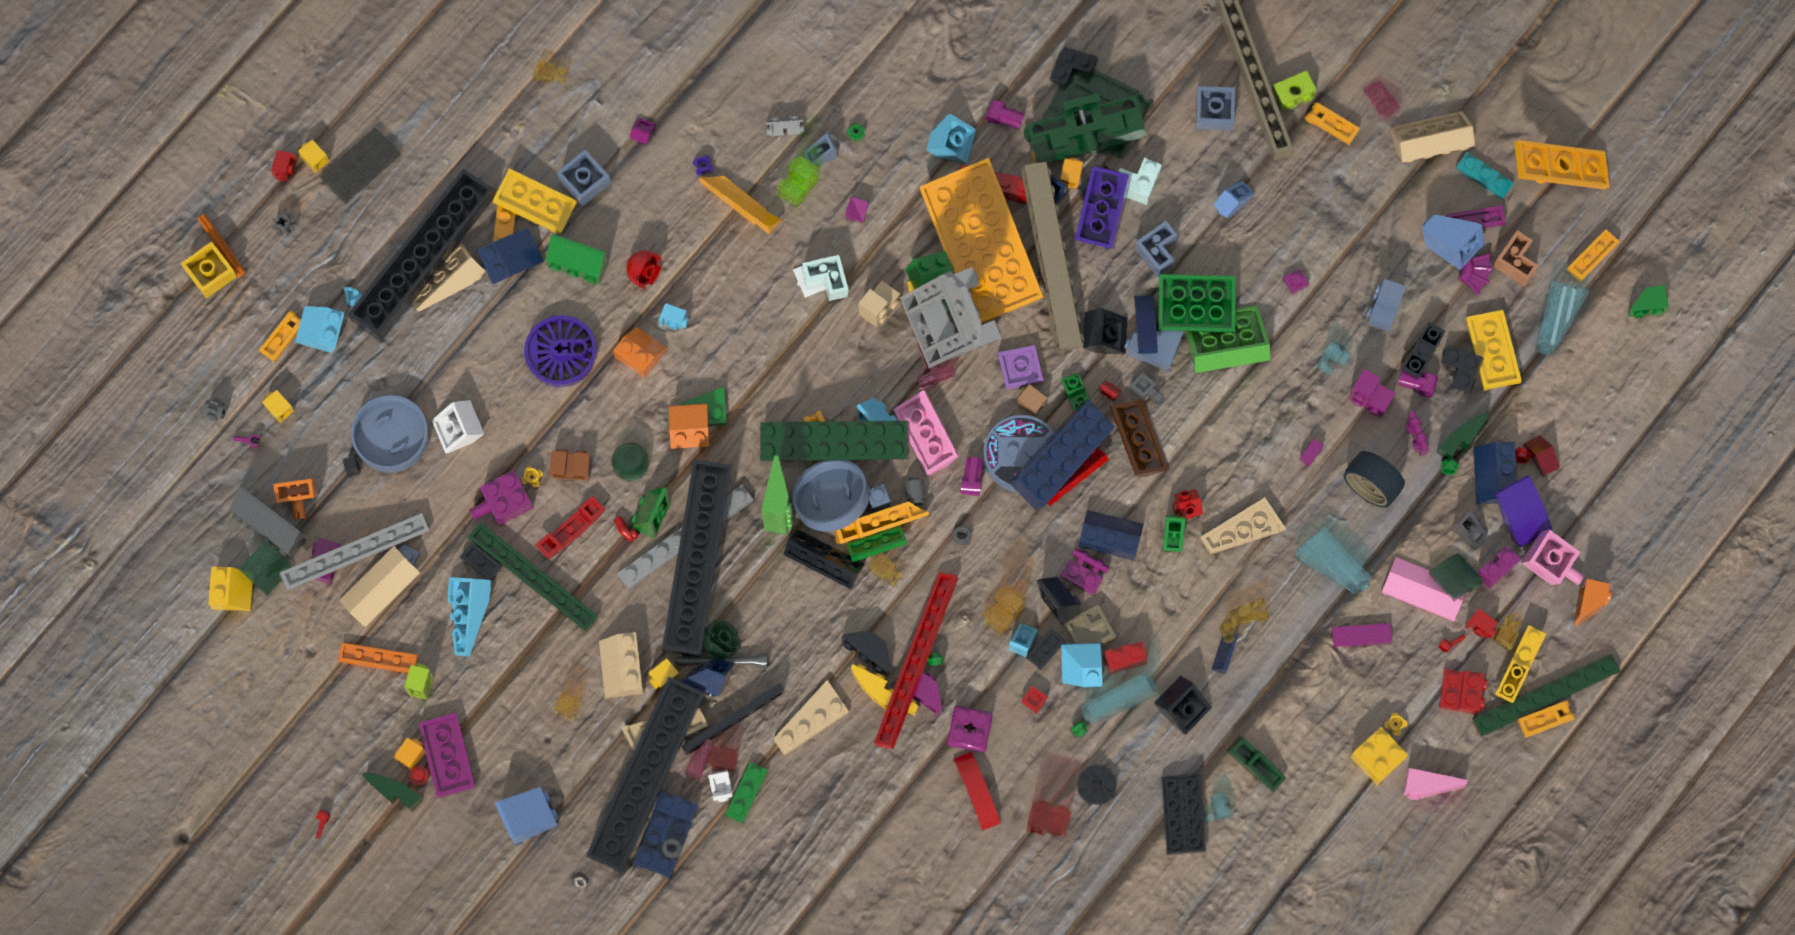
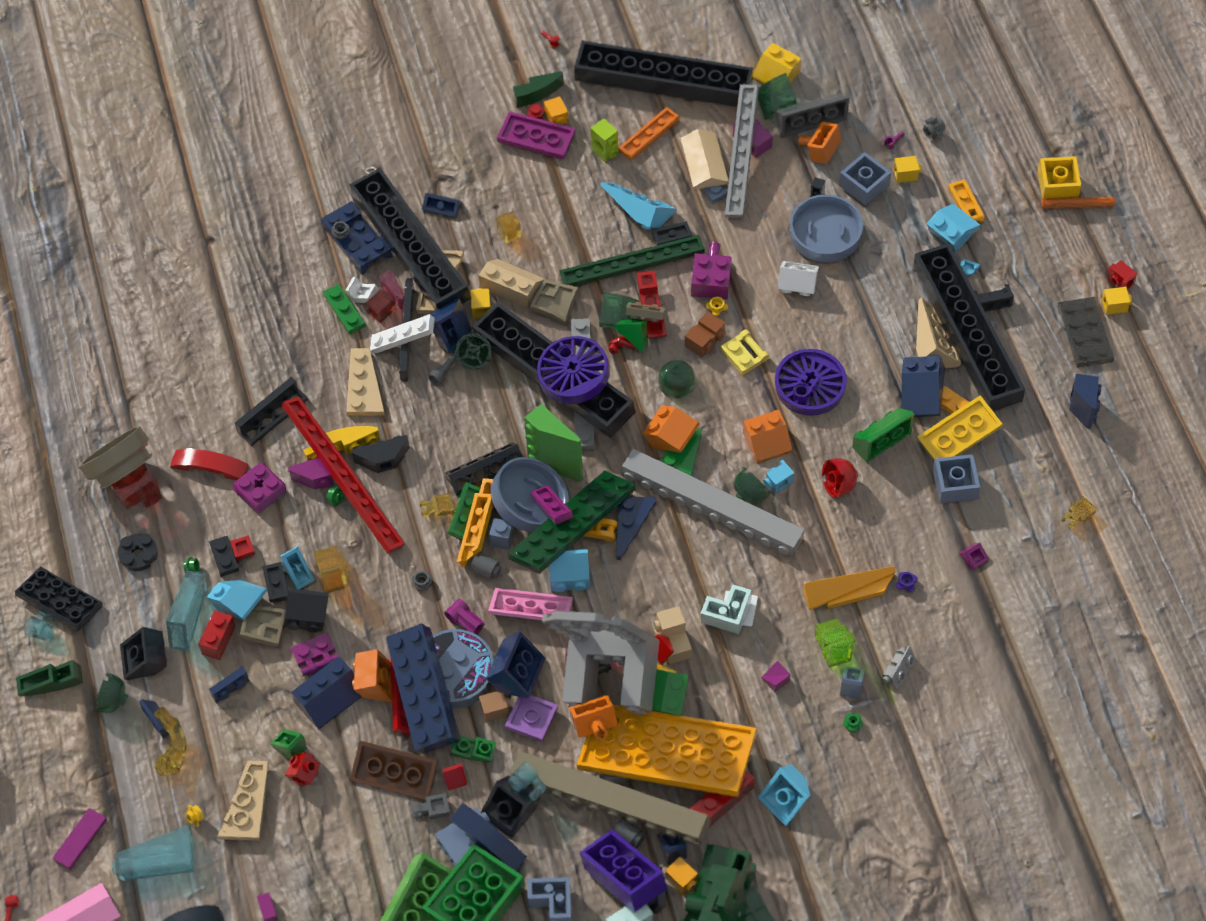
camera: 125 degrees right, 15 degrees down
dark grey gear [272,213,296,236] -> none
medium blue slope [495,787,559,845] -> none
green slope [632,487,670,538] -> none
magenta piece [984,100,1025,130] -> none
none -> dark tan wheel [78,426,153,489]
none -> clear green cylinder [92,672,128,714]
none -> yellow plate [185,805,204,827]
none -> black plate [209,536,239,577]
none -> dark blue plate [209,667,249,703]
none -> black fence [235,377,308,446]
none -> orange slope [352,649,392,702]
none -> white plate [370,314,435,354]
none -> dark blue slope [422,193,462,218]
none -> dark blue slope [486,631,546,699]
none -> clear light blue piece [508,762,546,800]
none -> dark tan plate [530,279,579,325]
none -> magenta tile [531,485,573,525]
none -> dark purple piece [537,336,610,404]
none -> orange brick [569,695,618,740]
none -> black brick [574,40,754,107]
none -> clear green slope [599,292,641,333]
none -> dark grey brick [613,819,645,849]
none -> green slope [614,319,649,352]
none -> dark blue wing [617,497,656,560]
none -> light grey brick [622,449,804,557]
none -> dark tan plate [625,302,665,321]
none -> red slope [655,634,674,665]
none -> light yellow plate [720,329,770,376]
none -> clear green cylinder [733,467,772,504]
none -> sand blue brick [839,152,891,206]
none -> black hinge [974,284,1014,312]
none -> dark blue slope [1069,374,1102,429]

